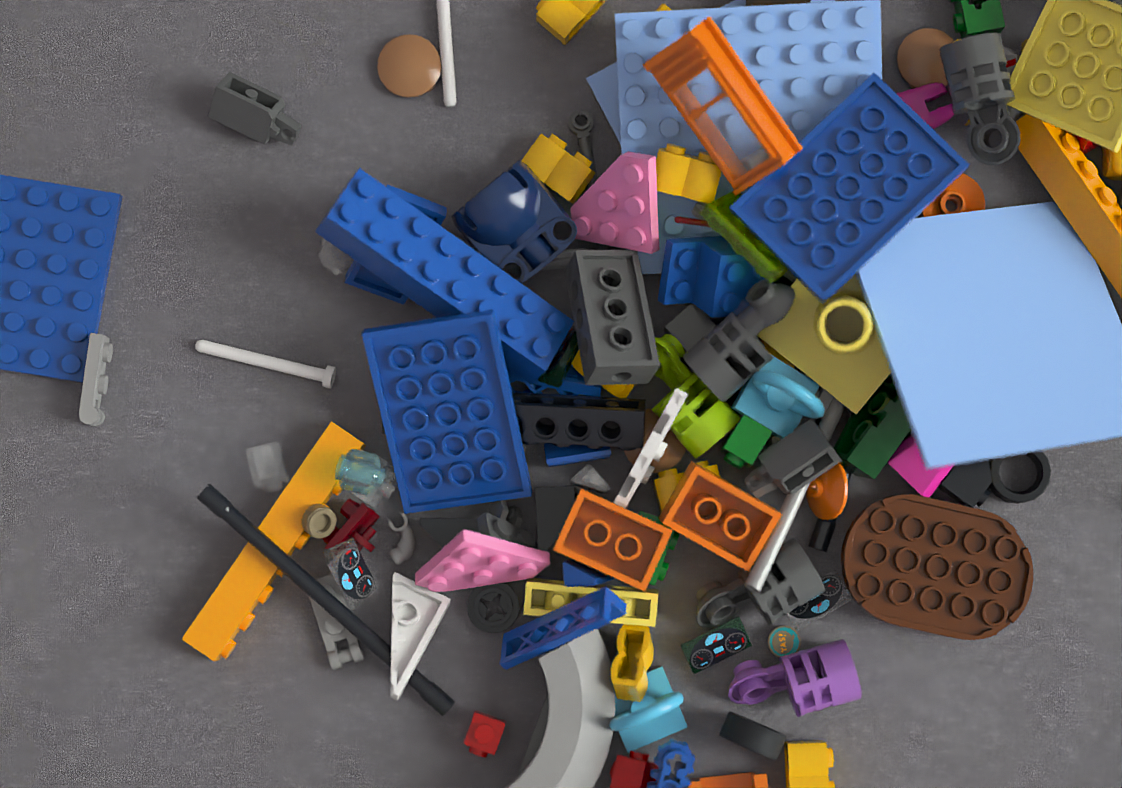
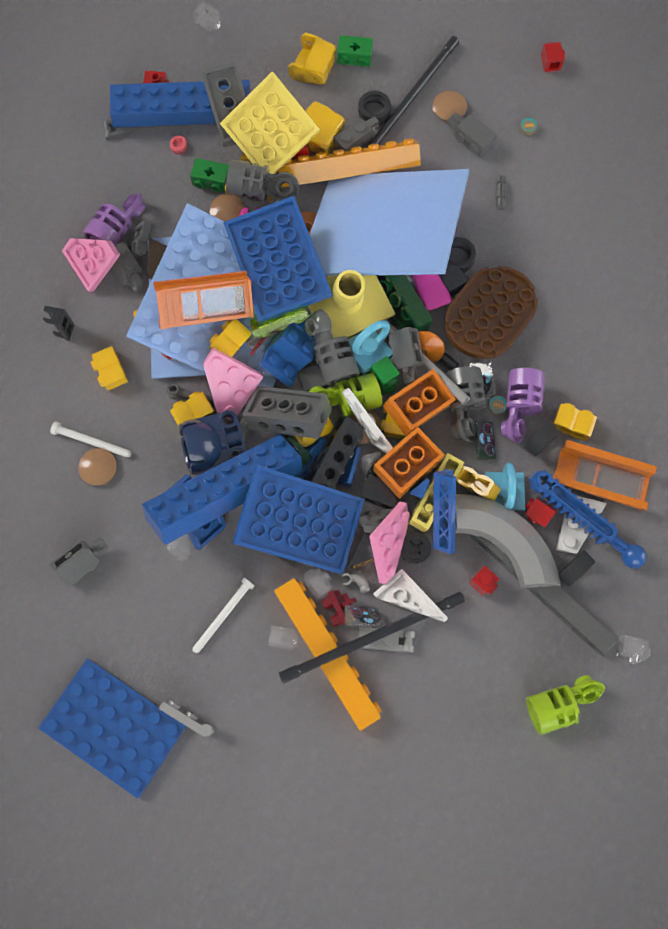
camera: 65 degrees left, 10 degrees down
dark tan tile [302,504,336,539] -> none
clear light blue head [335,449,386,495] -> none

